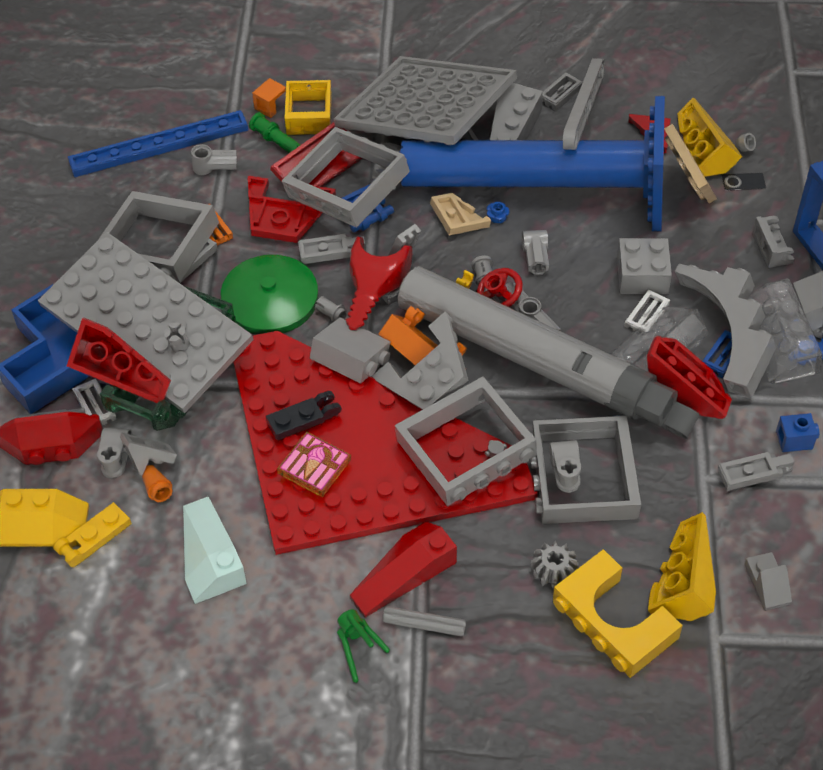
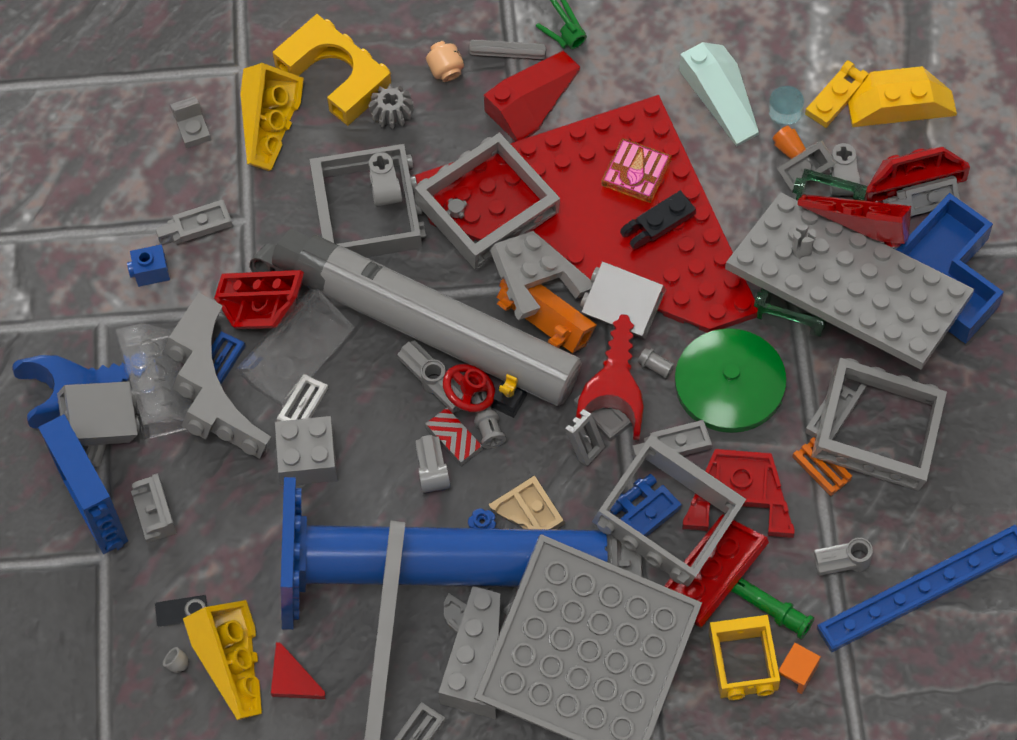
camera: 175 degrees right, 10 degrees up
tan plate [664,124,717,203] -> none
none -> tile [425,408,483,466]
none -> light nougat head [426,41,464,82]
none -> clear light blue piece [768,86,804,125]

